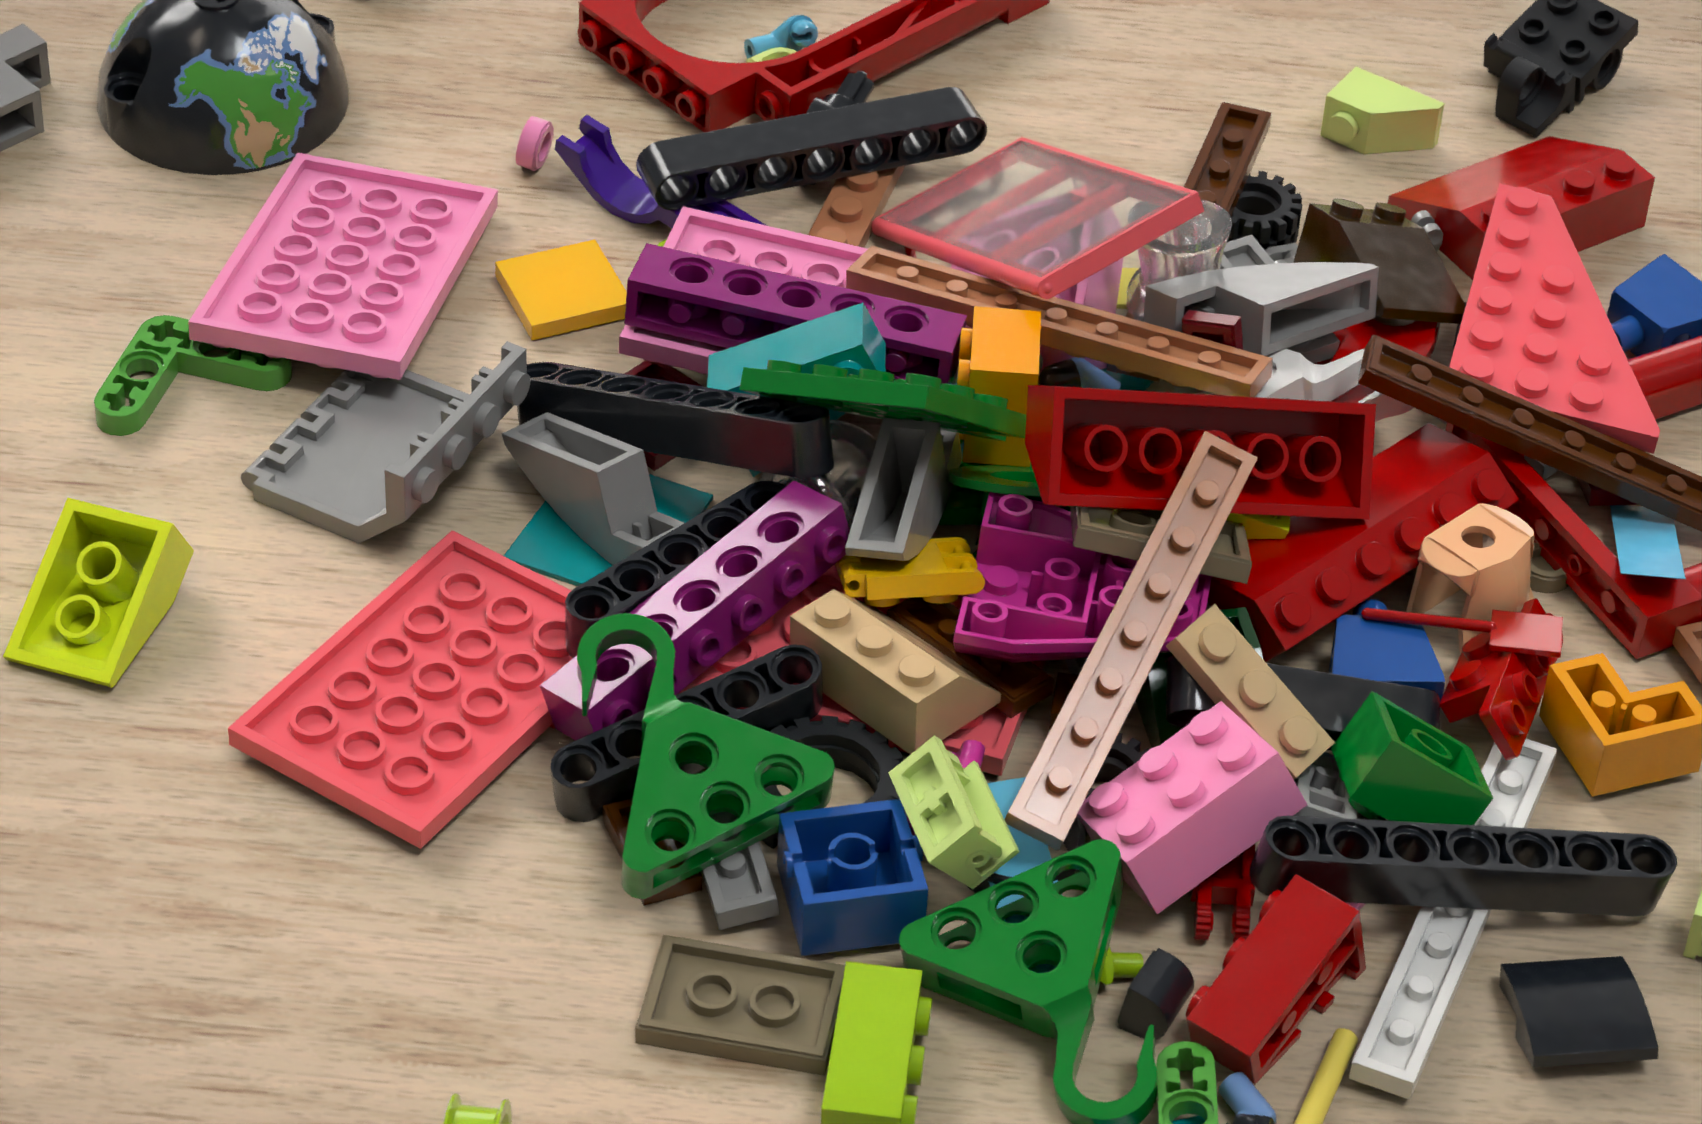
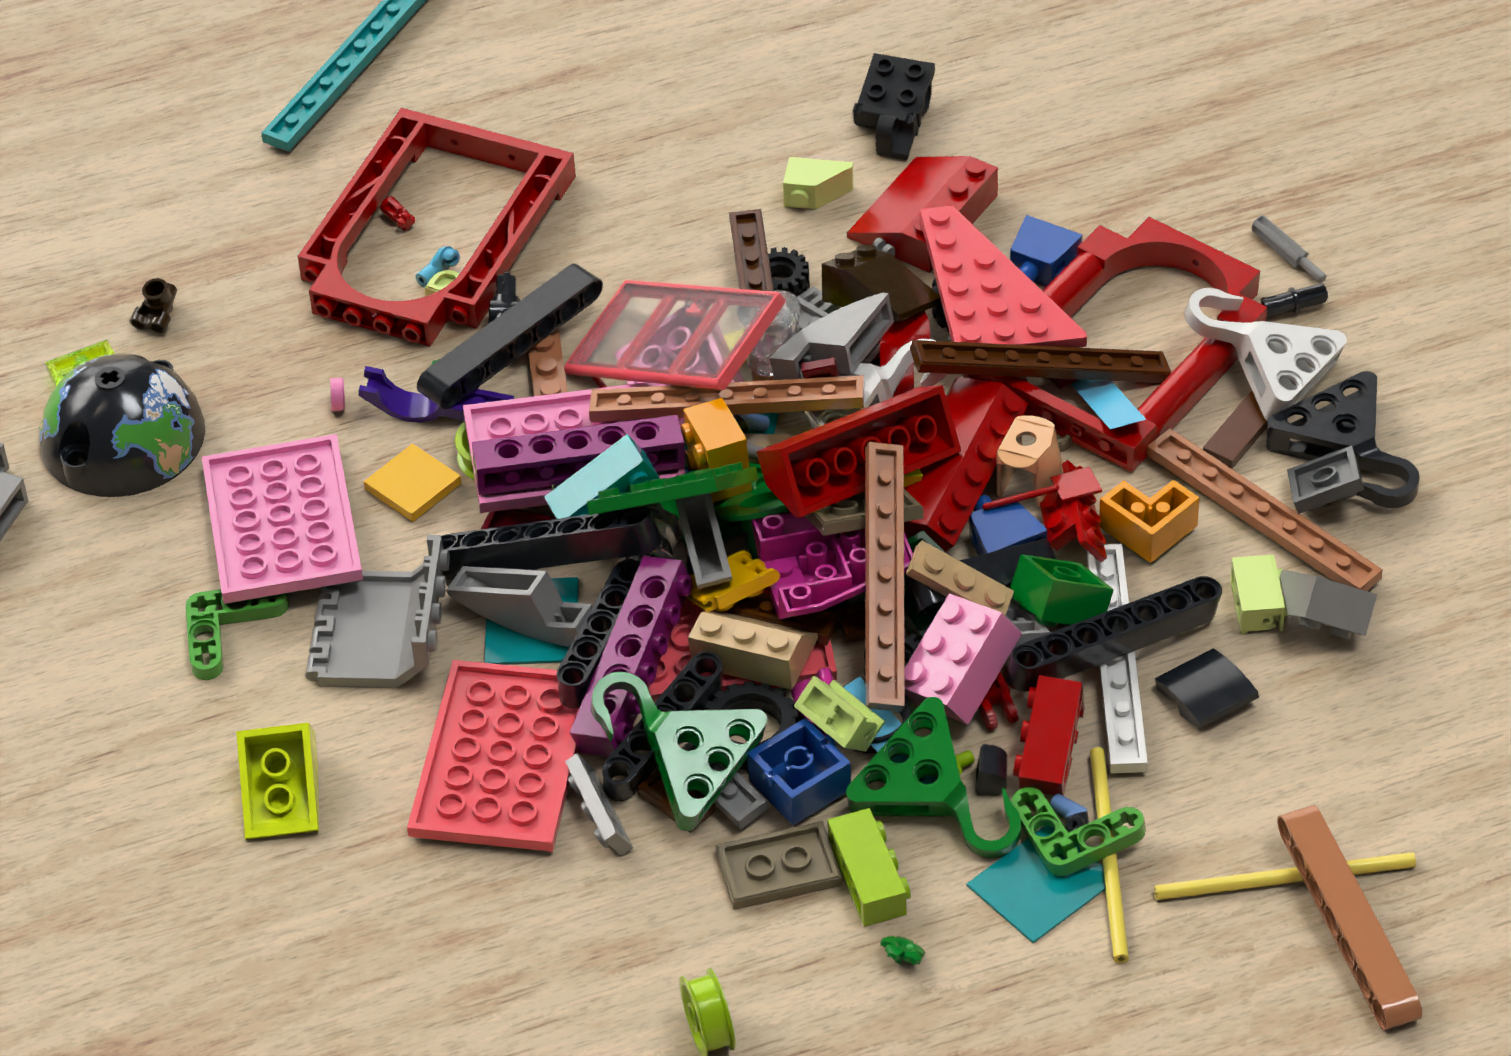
camera: 20 degrees left, 5 degrees up
none -> light grey plate [565,753,633,856]

